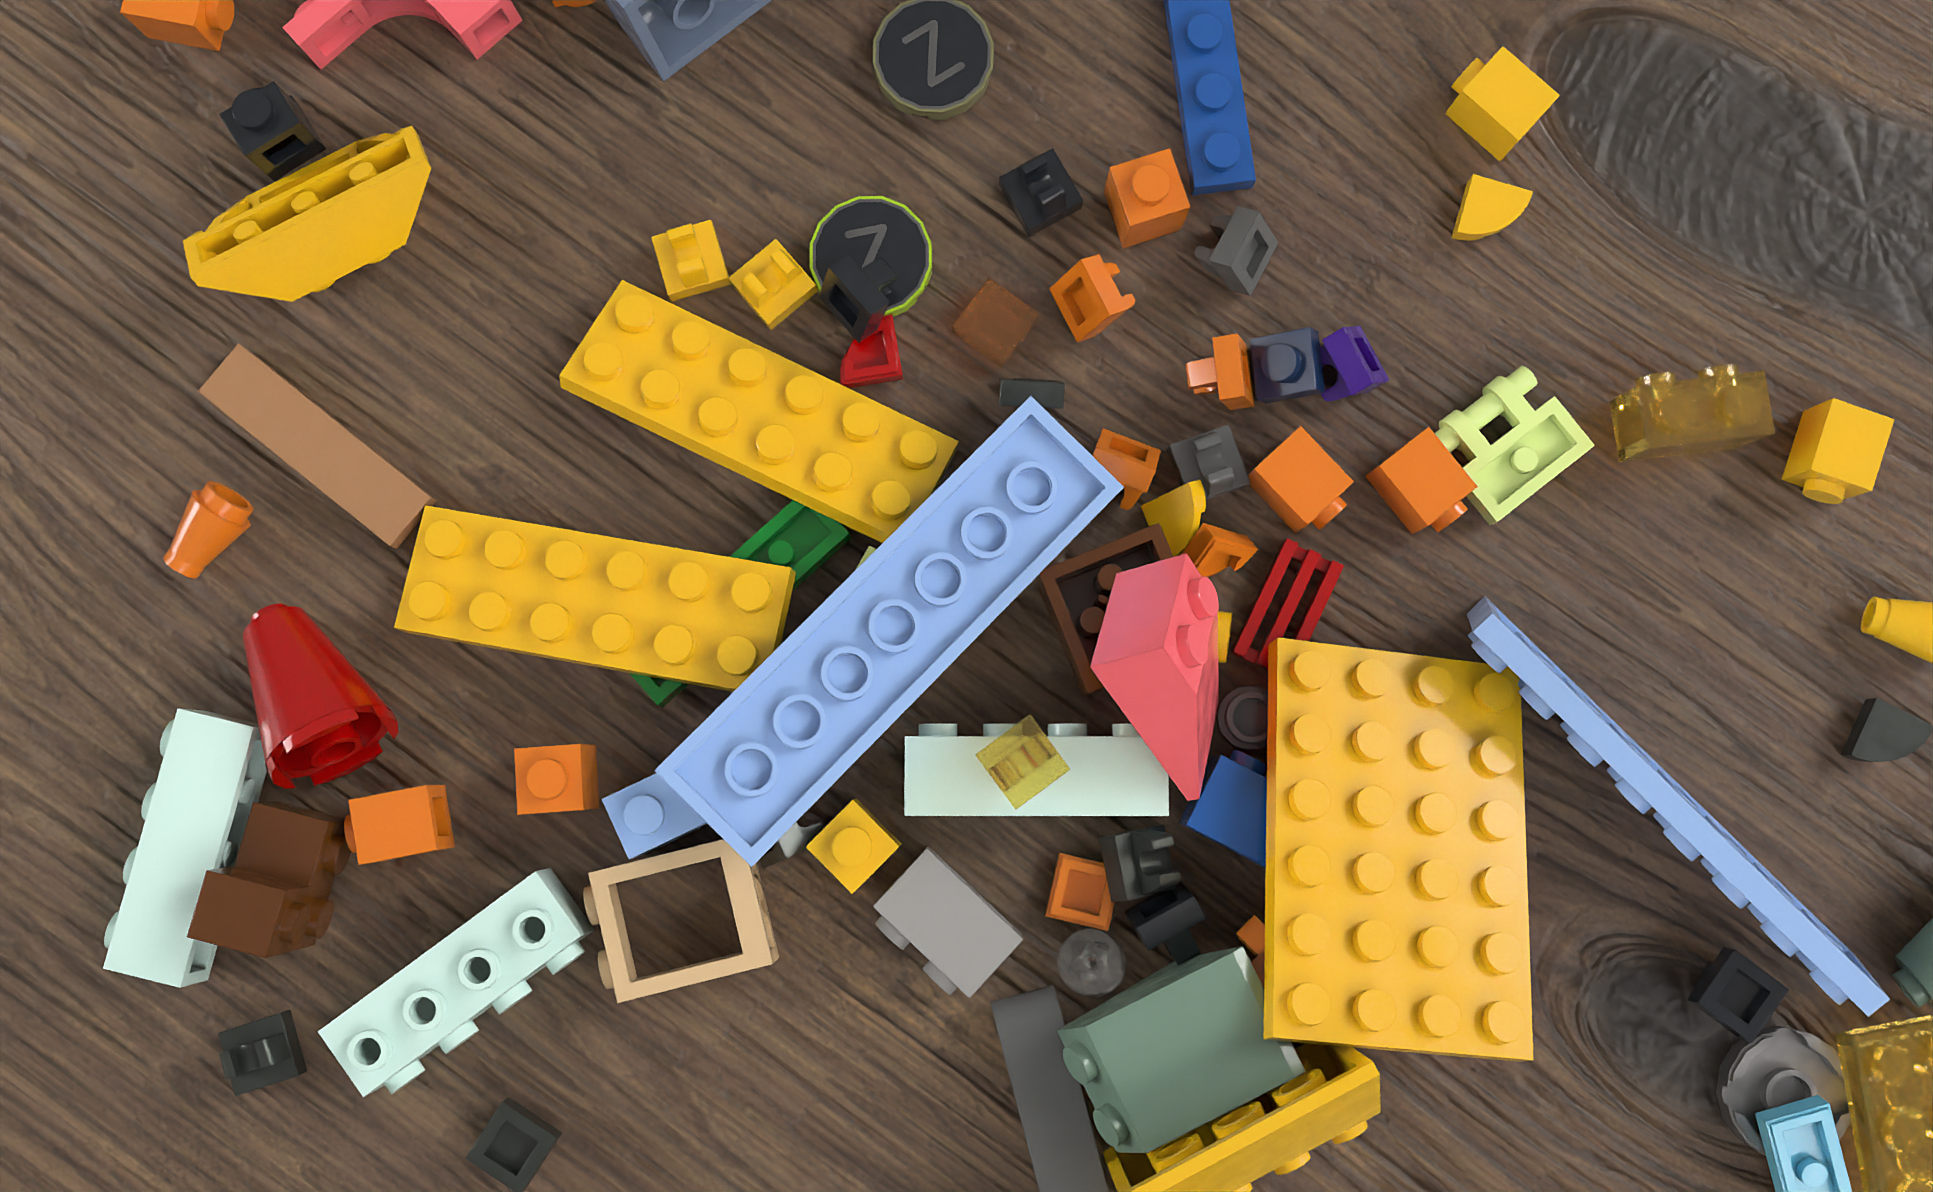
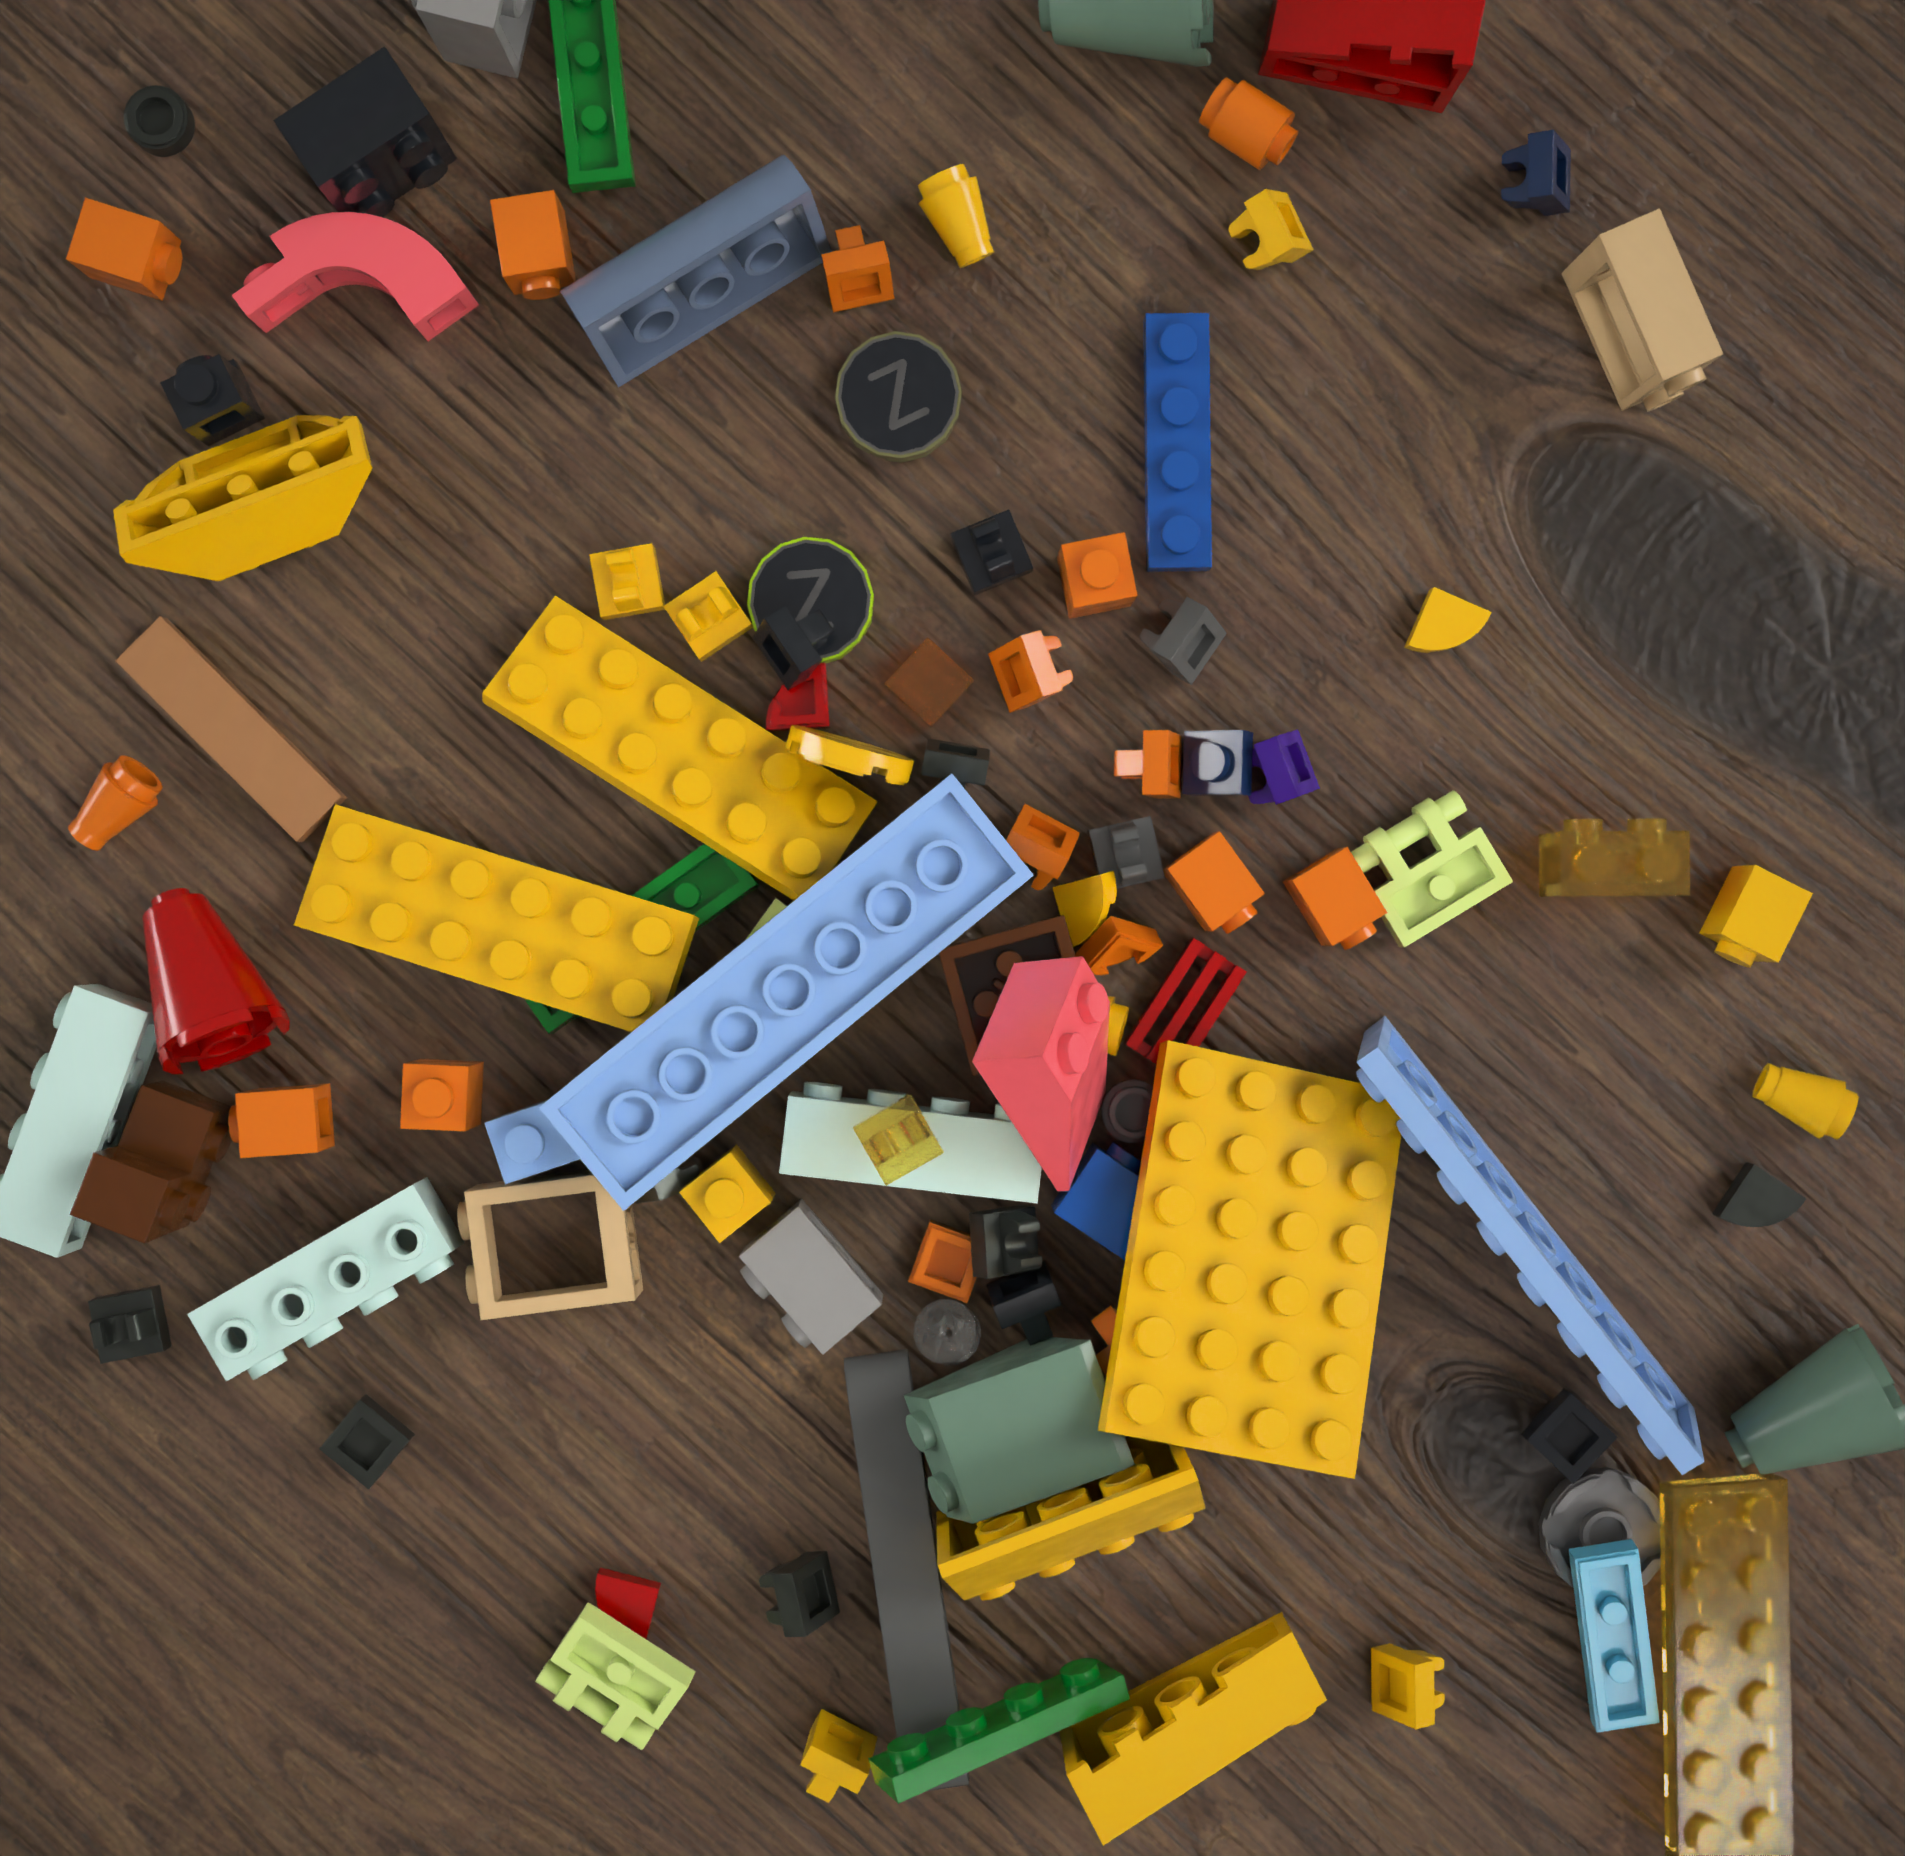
camera: 15 degrees right, 5 degrees up
yellow brick [1445,46,1560,161] -> none
none -> yellow tile [785,725,915,785]

